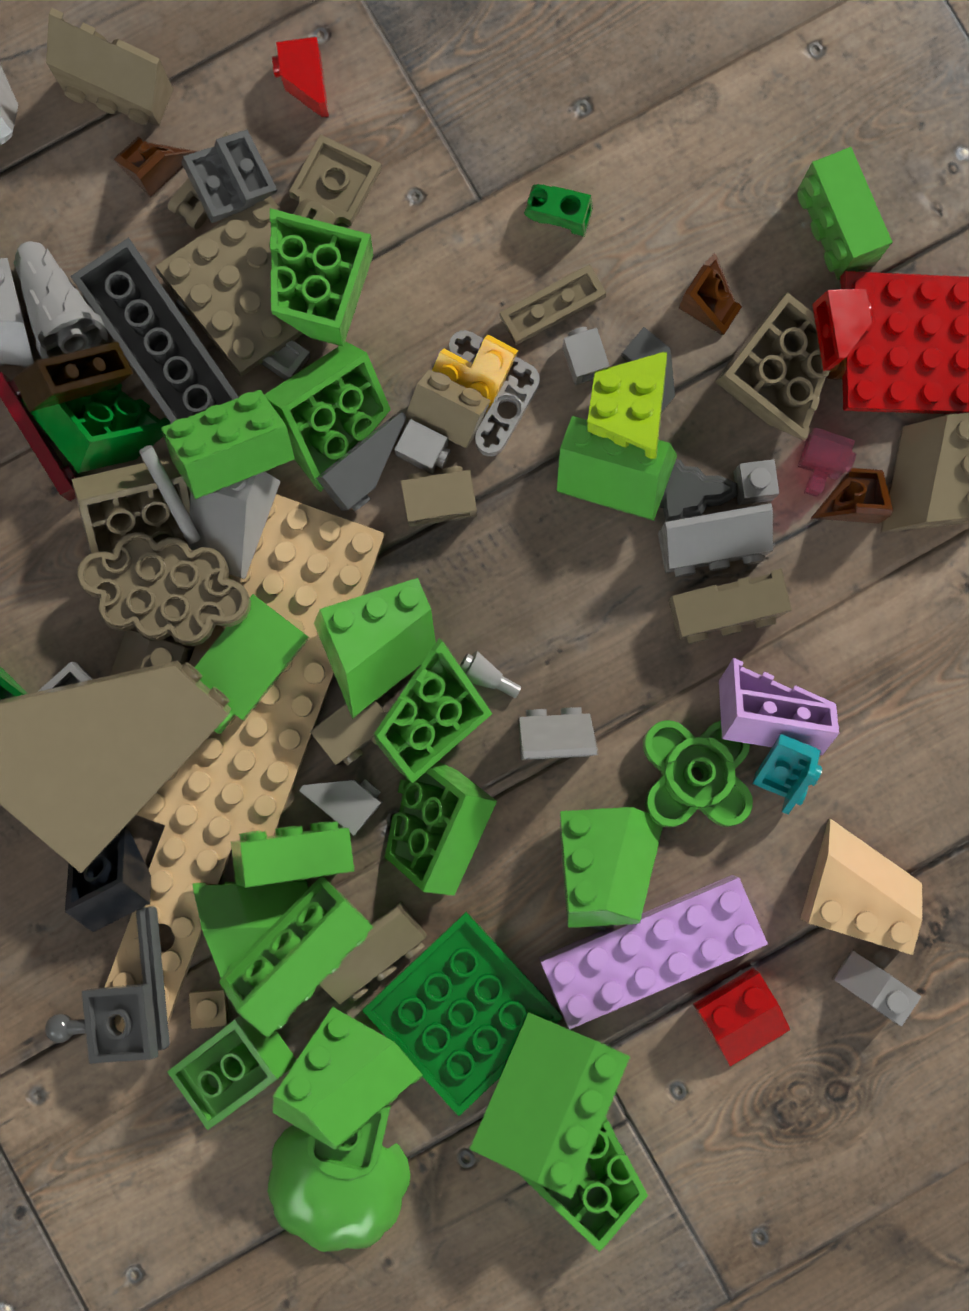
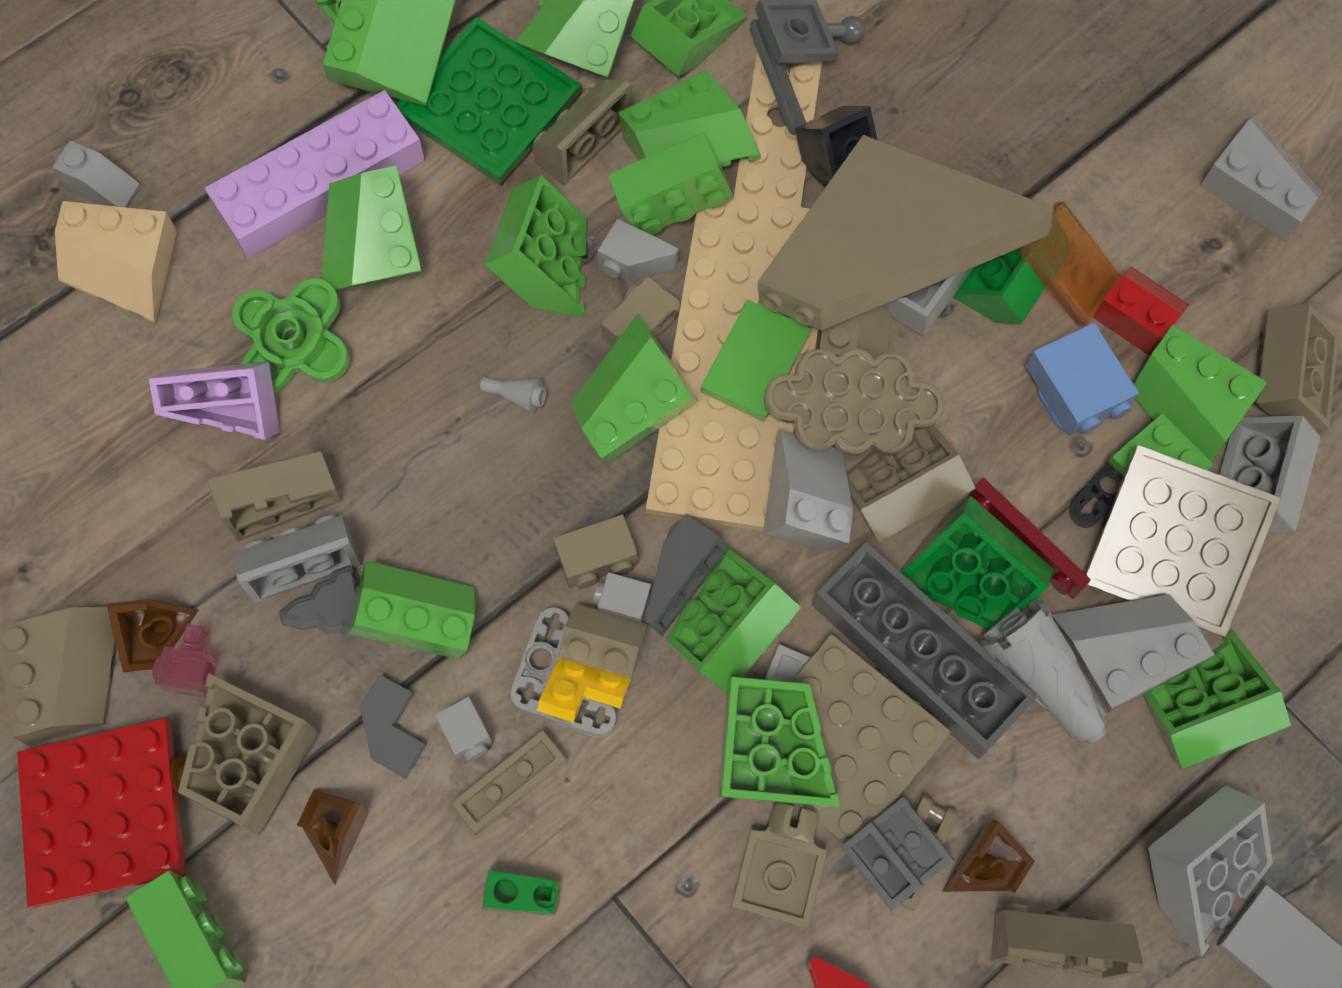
camera: 165 degrees right, 15 degrees down
dark brown brick [13,341,134,412] -> none
light grey bar [139,445,201,544] -> none
bright green brick [161,390,295,499] -> none
tan plate [189,988,229,1029] -> none
bright green slope [219,876,373,1038] -> none
bright green wedge [374,638,492,783] -> none
light grey slope [519,707,597,760] -> none
lime wing [587,352,667,459] -> none
red slope [693,967,791,1067] -> none
light grey brick [733,459,780,505] -> none
teal bracket [752,734,822,815] -> none
red slope [812,289,873,371] -> none

